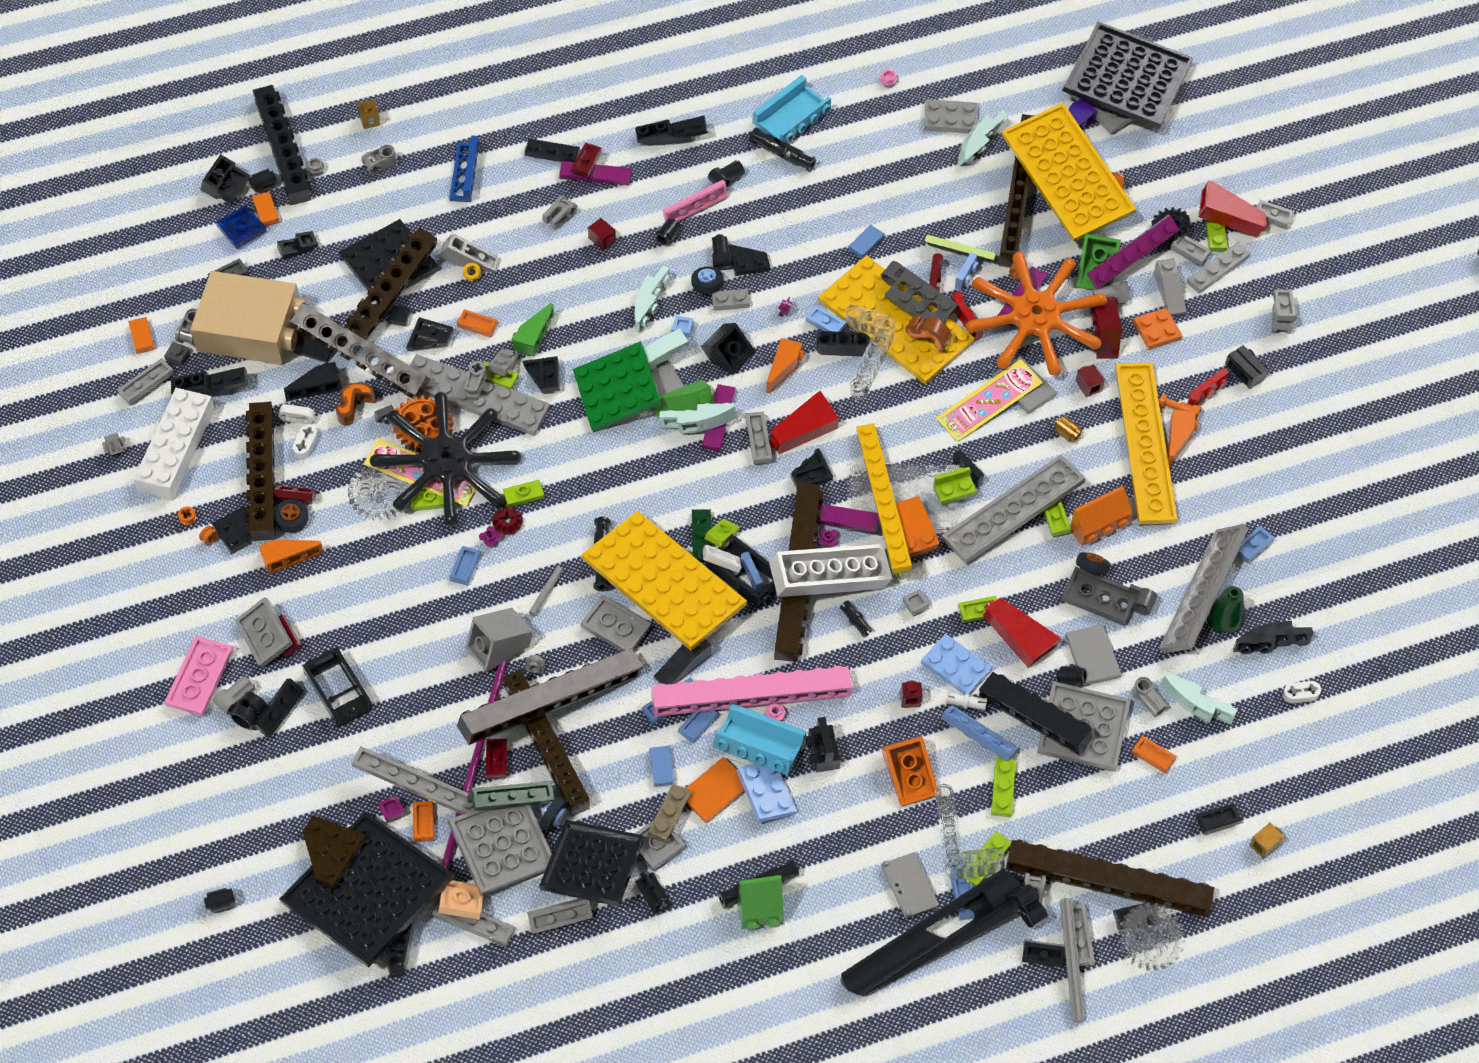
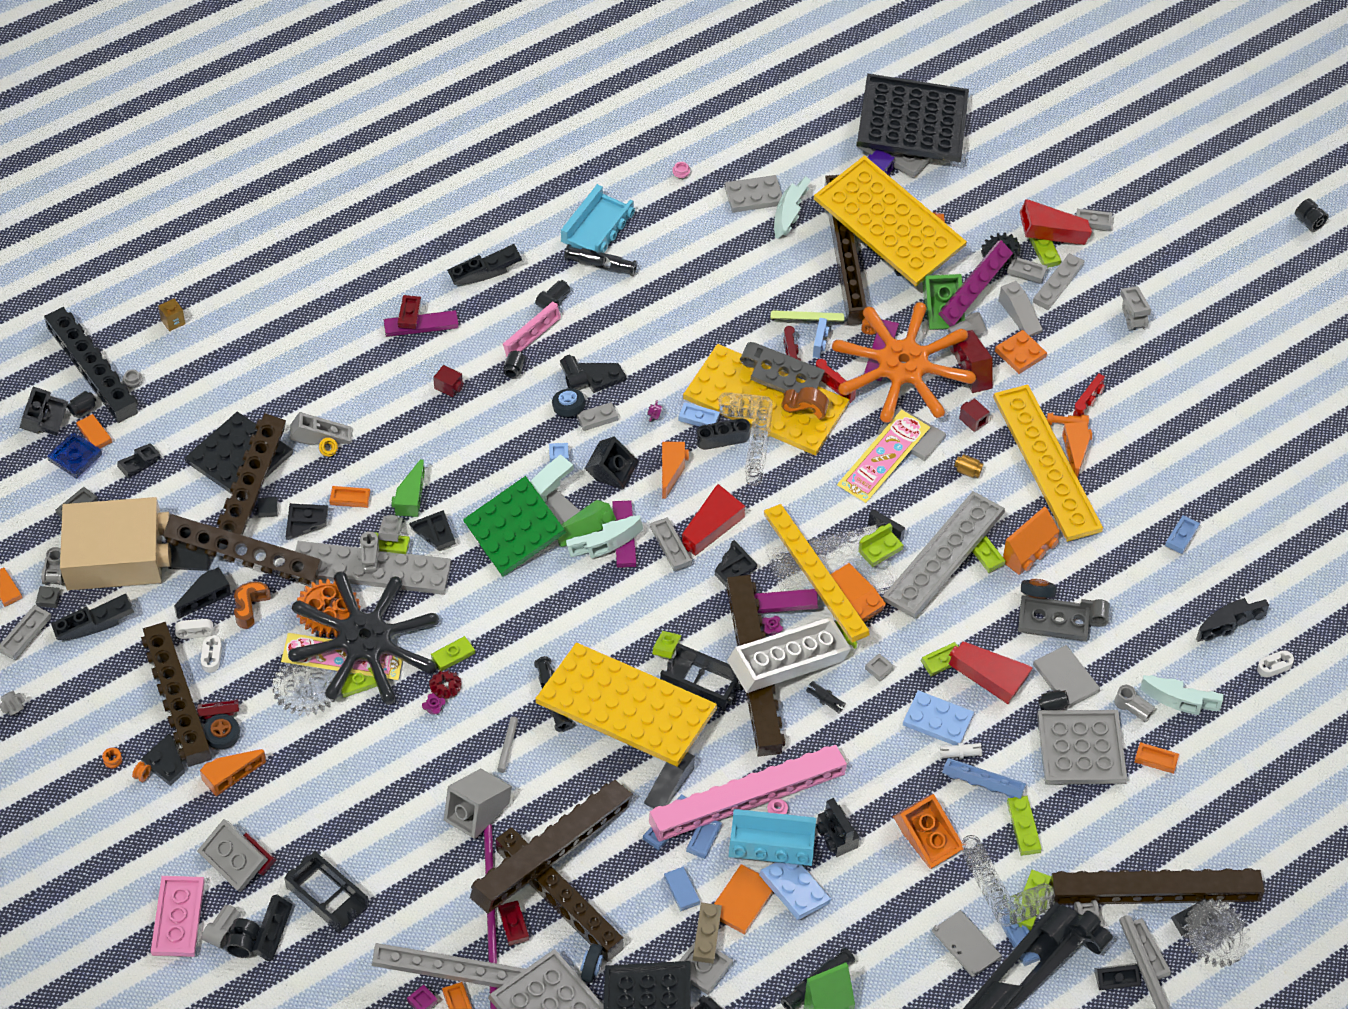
camera: 15 degrees left, 5 degrees down
white brick [134,388,214,500] -> none
light grey piece [361,144,397,175] -> none
dark grey plate [374,405,395,423] -> none
medium blue tile [449,546,481,586] -> none
blue fence [450,135,479,202] -> none
fence [467,781,554,810] -> none
black plate [524,138,580,162] -> none
light grey plate [525,655,545,674] -> none
light grey piece [542,195,578,230] -> none
light grey plate [580,595,651,651] -> none
light aqua slope [635,265,671,333] -> none
dark green plate [692,509,712,563] -> none
white tile [703,545,741,573] -> none
medium blue tile [741,552,763,594] -> none
medium blue tile [848,224,885,259] -> none
dark red brick [900,680,923,708] -> none
black brick [979,672,1093,756] -> none
light grey piece [1159,524,1248,653] -> none
black plate [1195,803,1242,835] -> none
dark green cone [1207,586,1246,634] -> none
black brick [1225,345,1268,389] -> none
pearl gold brick [1249,823,1284,859] -> none

